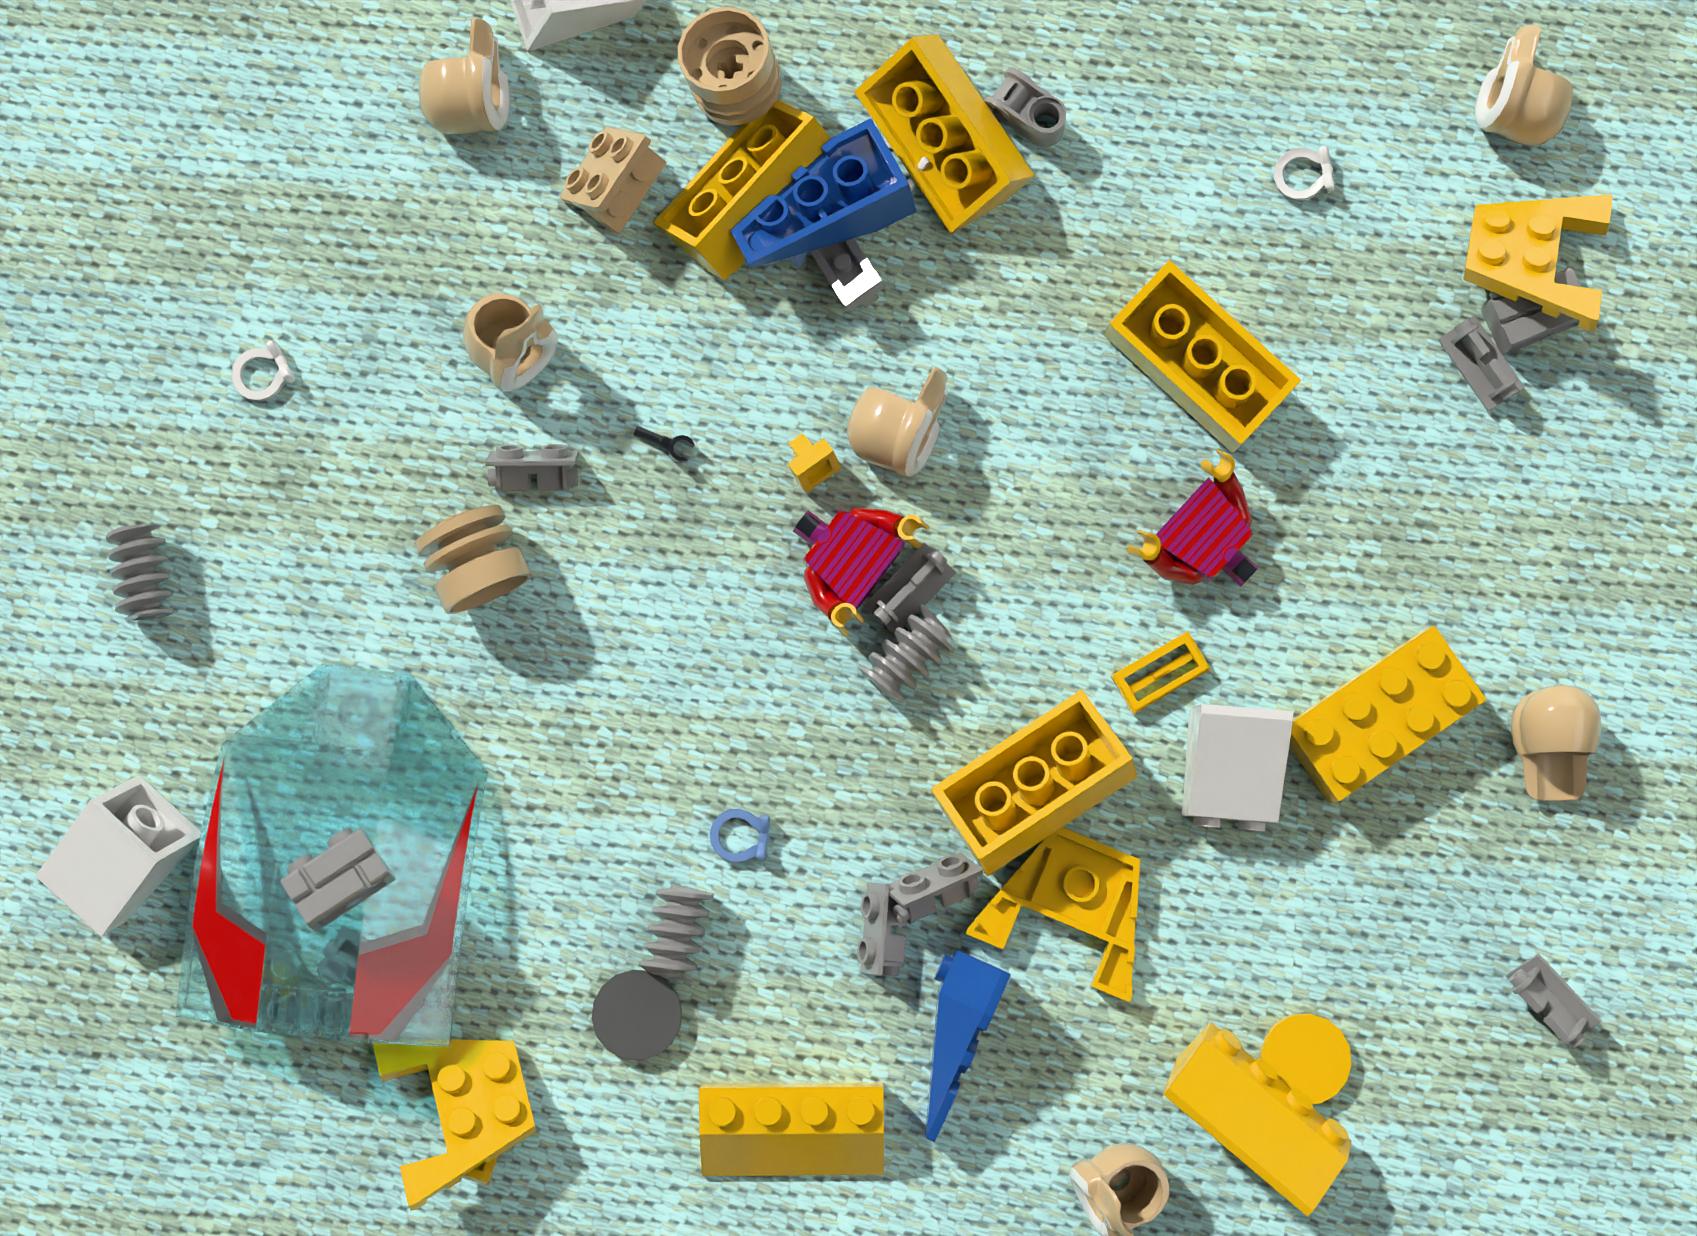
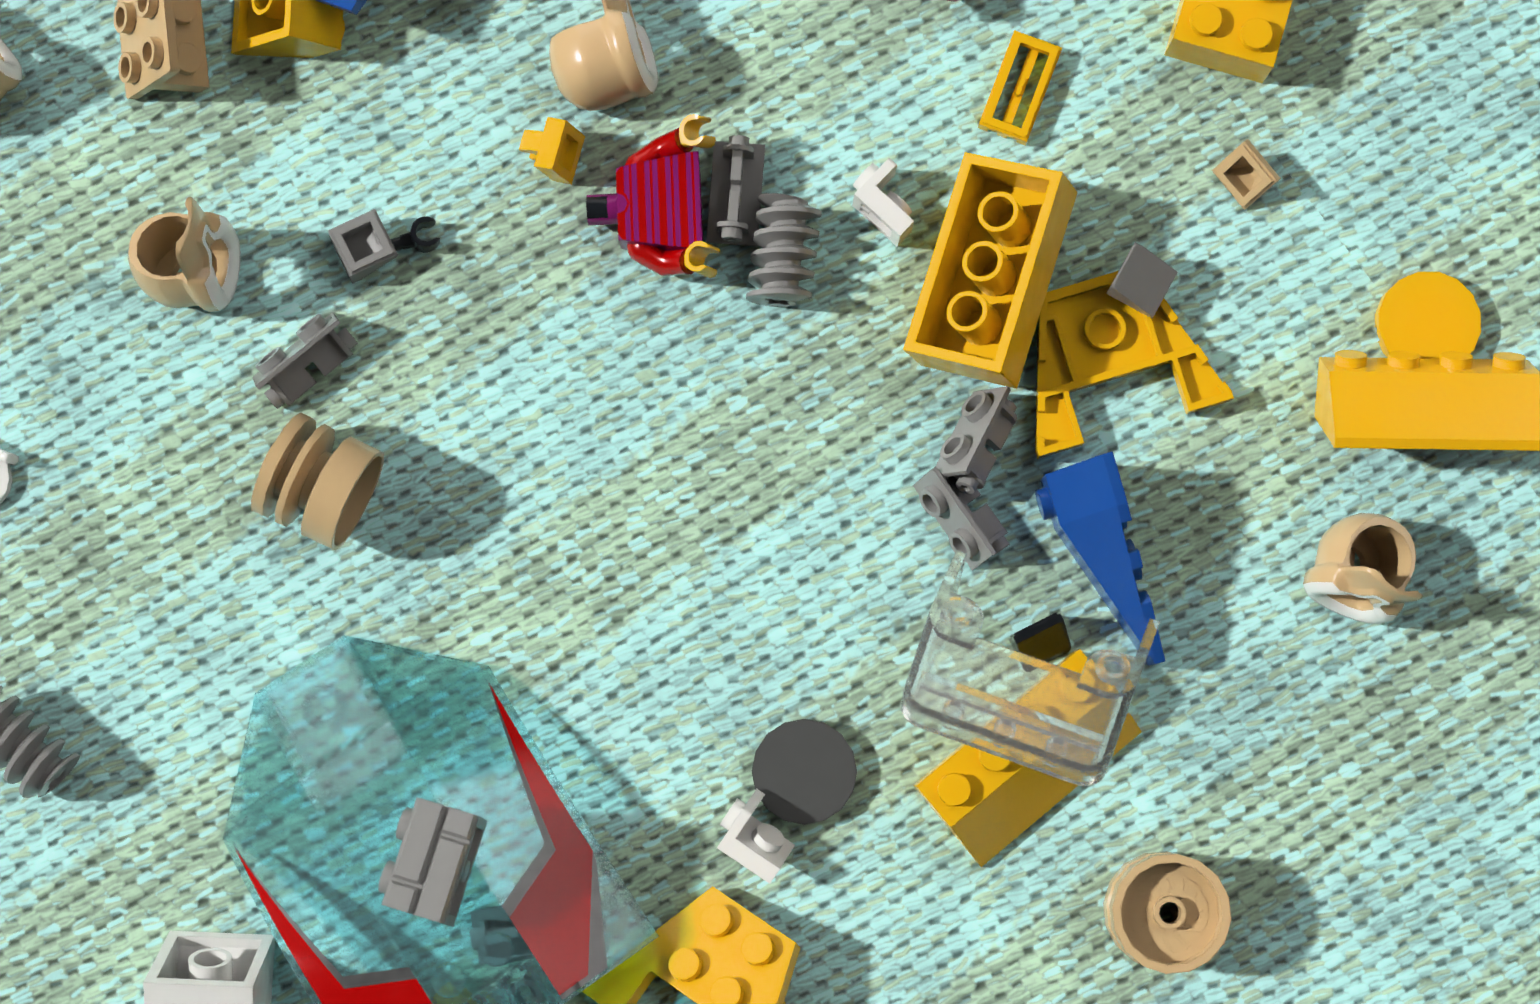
camera: 35 degrees left, 0 degrees up
light grey piece [639,883,714,982] -> none
medium blue piece [710,809,770,862] -> none
white slope [1182,704,1293,832] -> none
none -> light grey slope [328,209,398,284]
none -> white bracket [717,788,795,884]
none -> white bracket [852,158,914,247]
none -> clear windscreen [901,550,1160,786]
none -> slope [1009,612,1071,672]
none -> light grey slope [1106,242,1178,318]
none -> tan slope [1212,139,1281,210]

